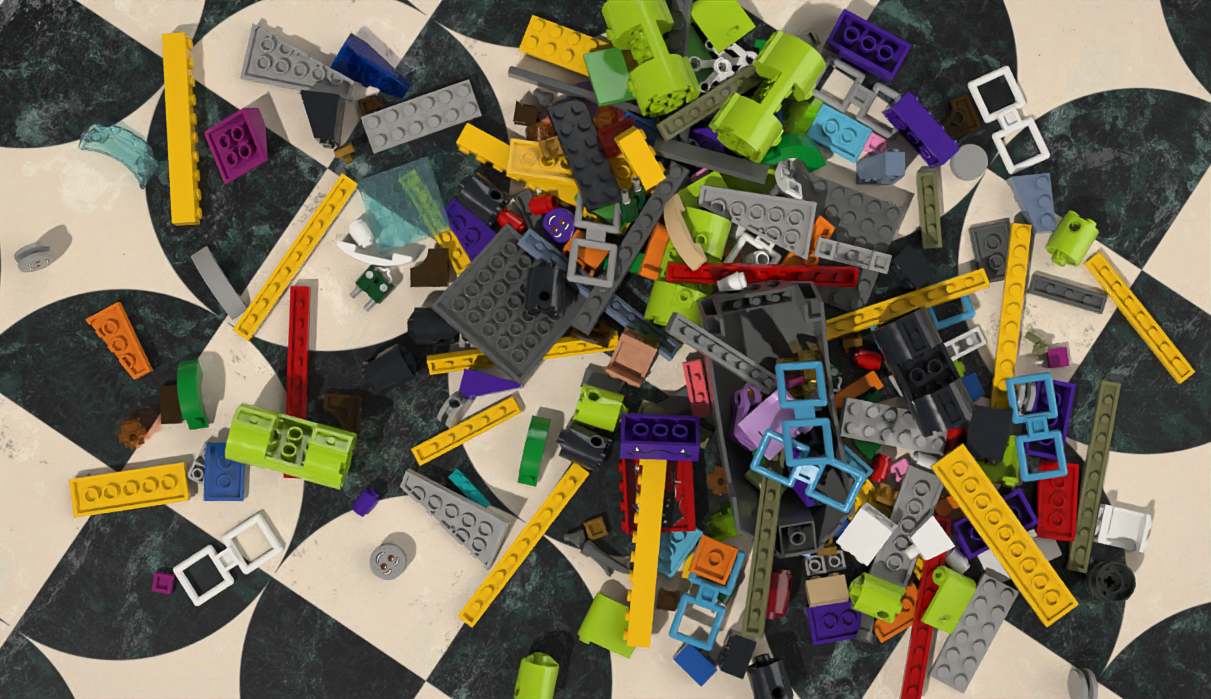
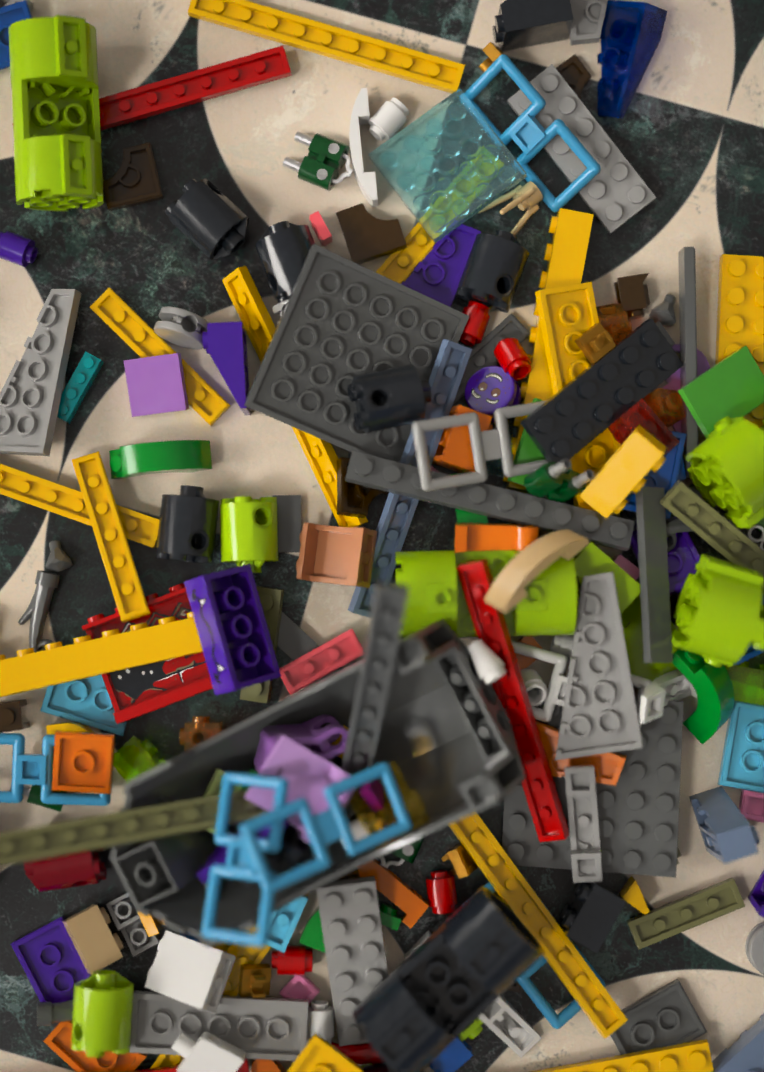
camera: 70 degrees right, 0 degrees up
pearl gold tile [584,516,608,541] -> none
none -> yellow tile [72,451,150,623]
none -> medium lavender tile [124,353,189,417]
none -> coral tile [309,211,333,246]
none -> dark azure bar [460,54,601,212]
none -> tan plant [477,181,543,236]
none -> yellow slope [619,876,649,915]

